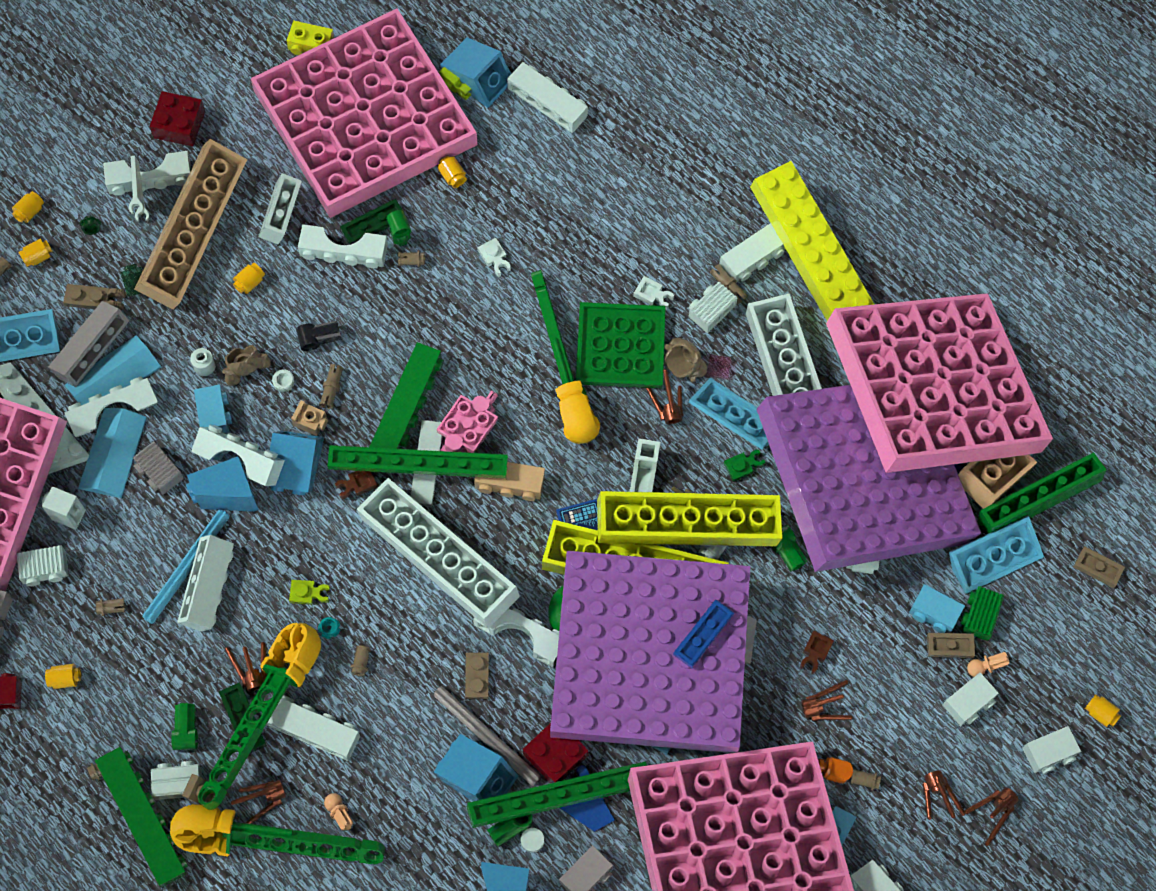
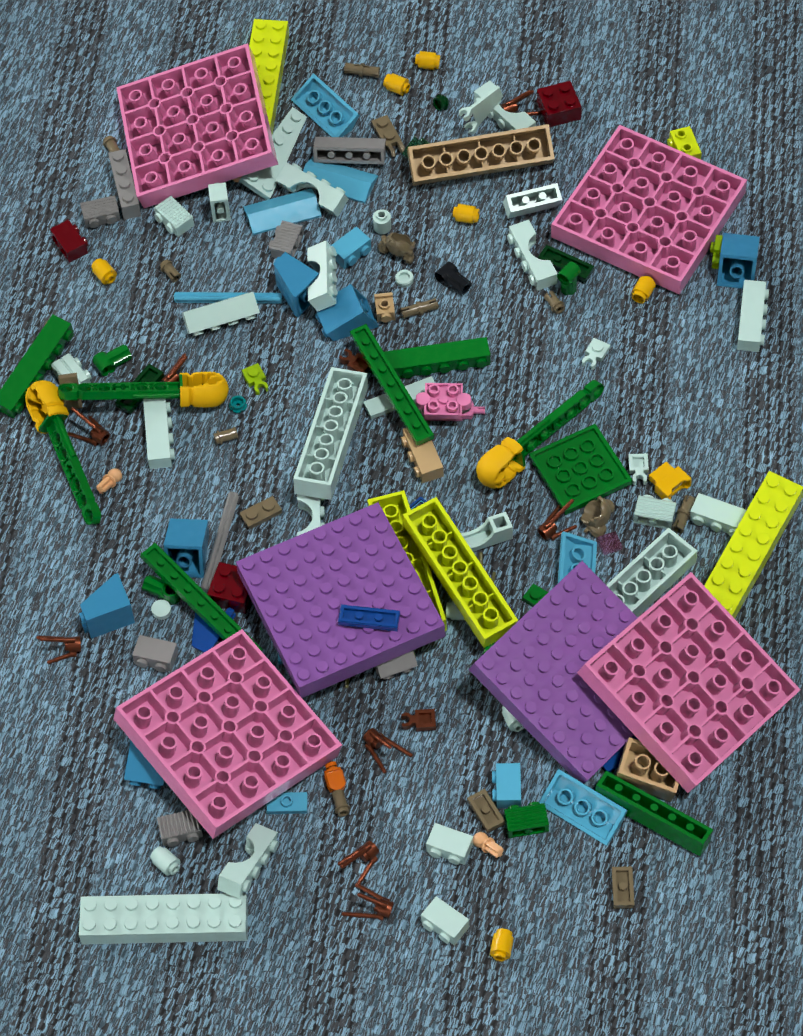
camera: 65 degrees right, 10 degrees down
none -> copper plant [500,90,541,116]
none -> yellow piece [649,461,692,499]

